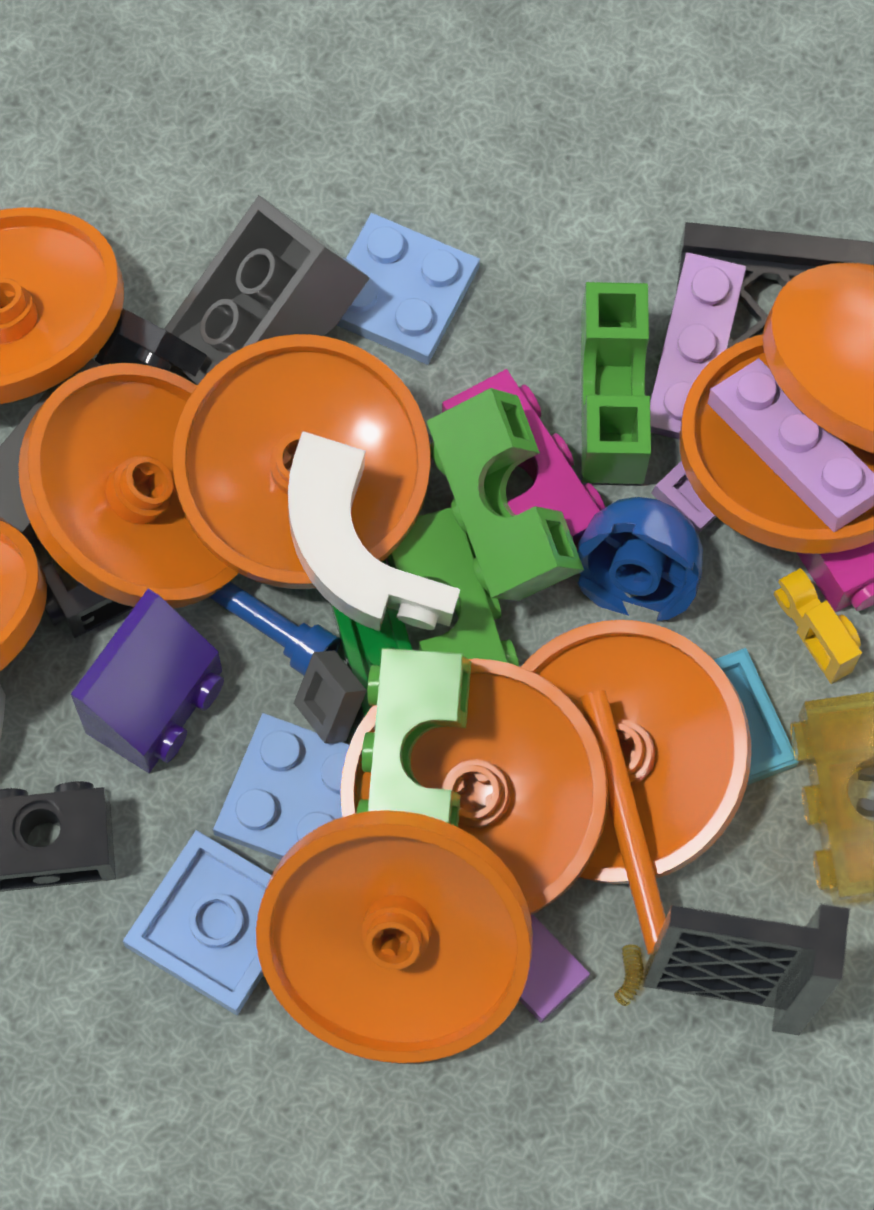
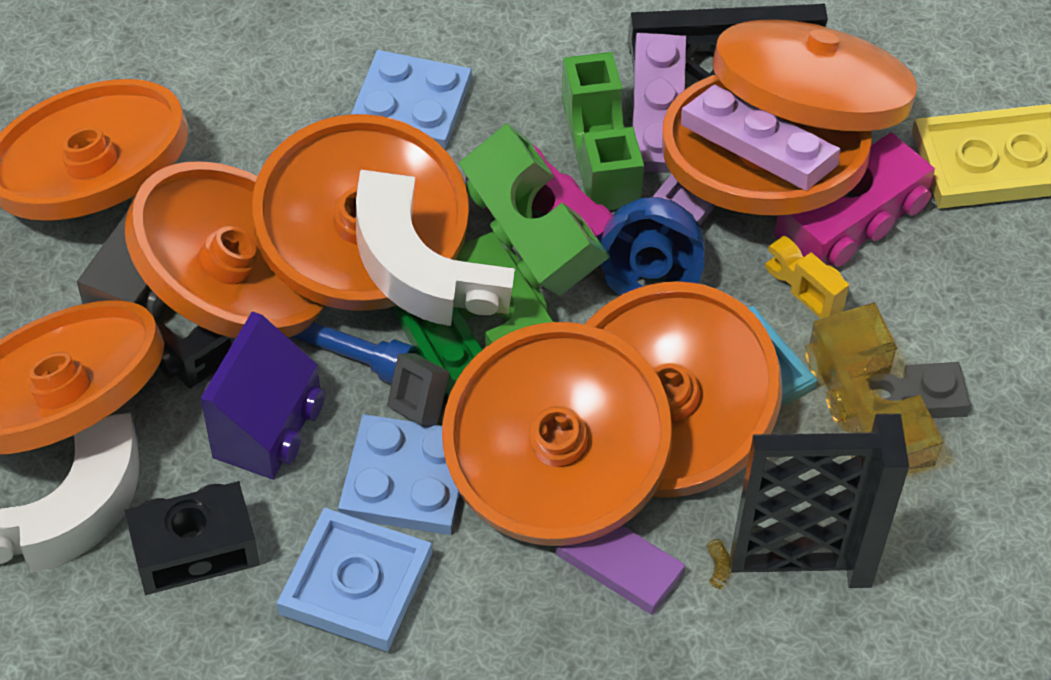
camera: 10 degrees left, 15 degrees down
black bracket [95,308,207,377] -> none
dark grey slope [164,195,370,385] -> none
orange dish [256,810,533,1063] -> none
arch [357,648,471,827] -> none
orange bar [580,690,666,955] -> none

